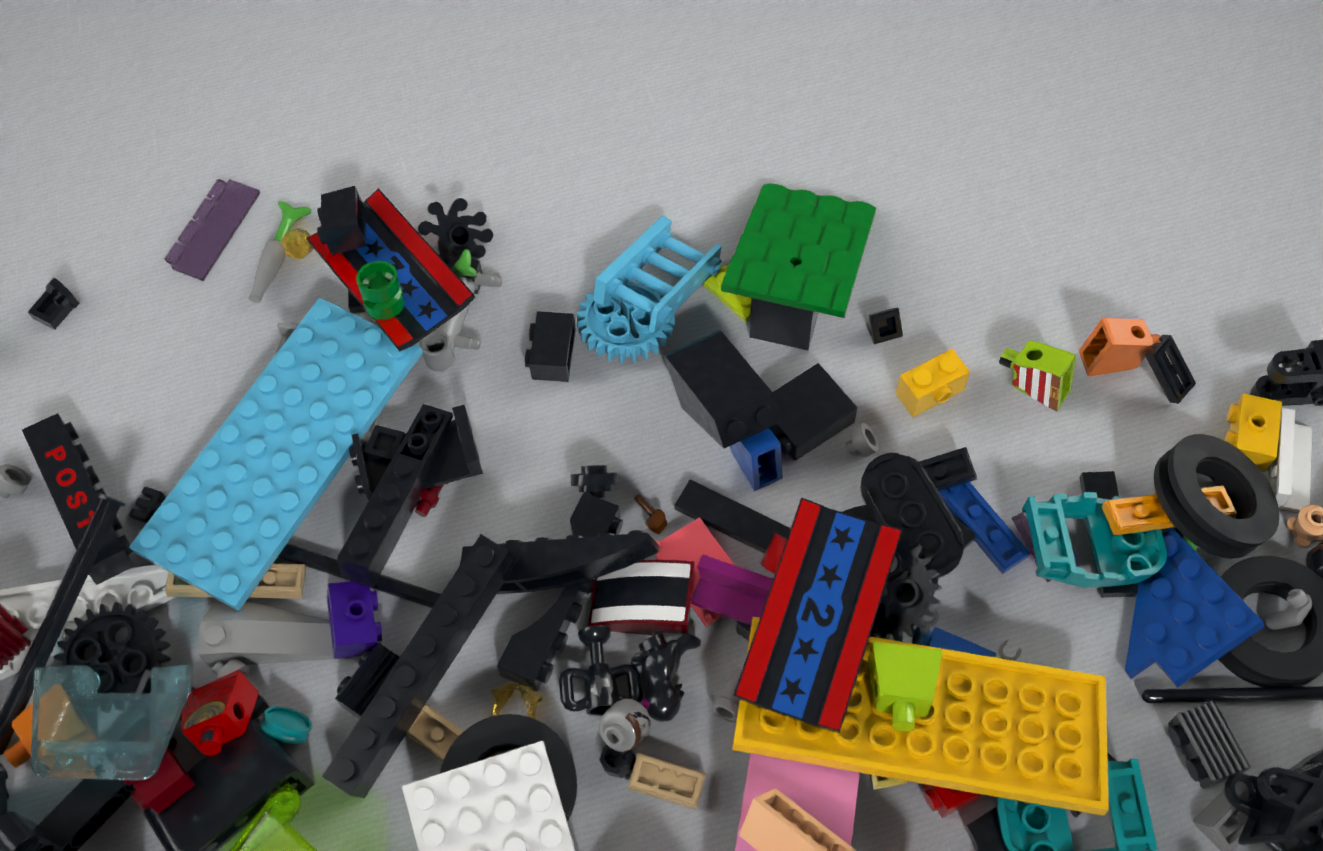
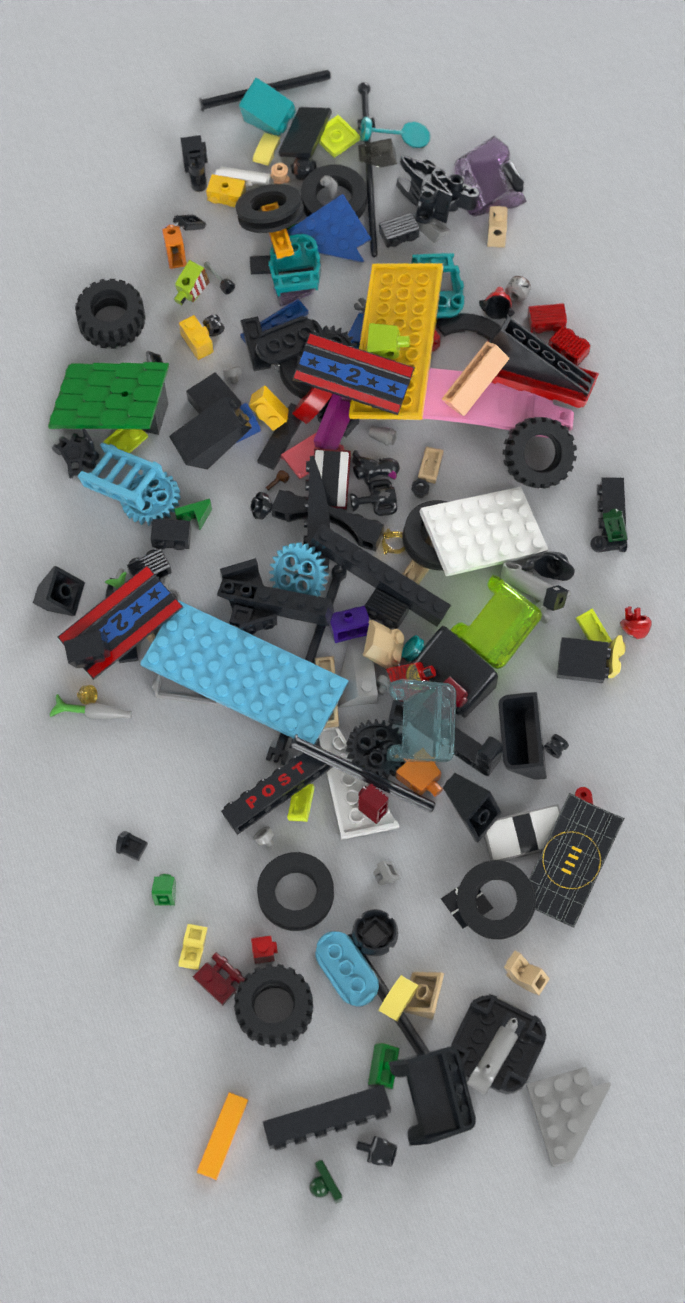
camera: 95 degrees left, 5 degrees up
clear purple windscreen [164,179,260,281] -> none
green wheel [356,261,405,320] -> none
black animal [418,198,493,265] -> none
light grey head [599,699,651,752] -> none
none -> black slope [33,566,85,616]
none -> black piece [52,428,100,479]
none -> black tyre [75,278,145,349]
none -> black brick [127,548,172,579]
none -> green slope [174,498,212,530]
none -> black wheel [203,314,225,337]
none -> black hinge [204,261,235,295]
none -> yellow brick [249,385,289,431]
none -> medium azure gear [269,542,329,596]
none -> neon yellow plate [287,784,315,822]
none -> tan slope [363,620,404,669]

